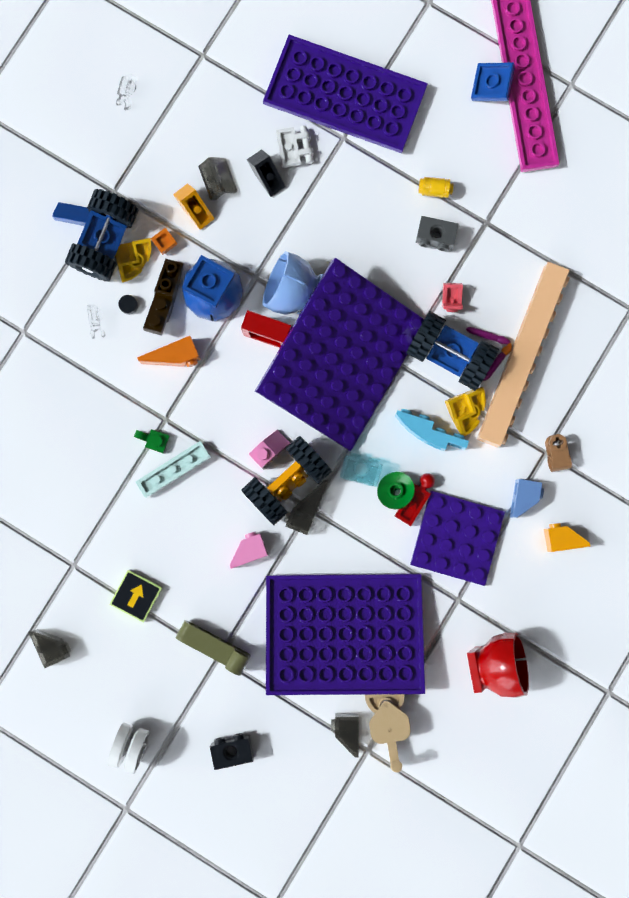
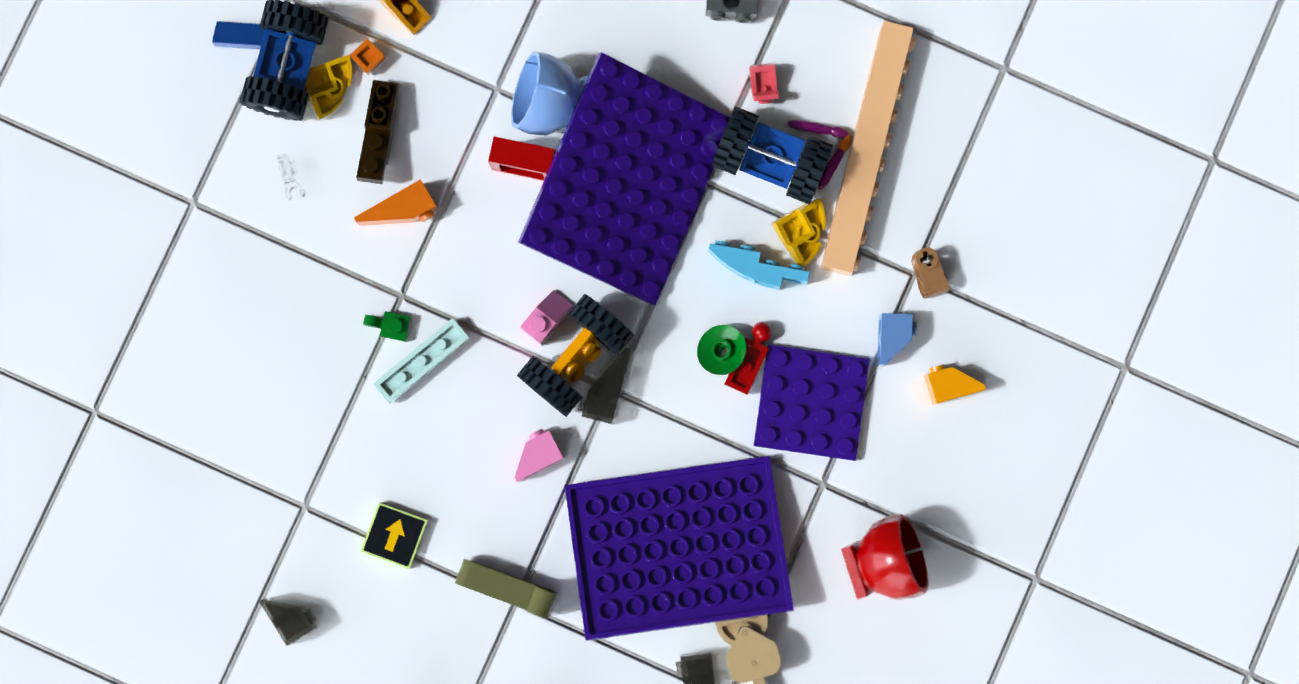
camera: 20 degrees left, 0 degrees up
black tile [118,295,138,315] -> none
blue plate [182,255,243,321] -> none
clear light blue brick [339,452,383,488] -> none

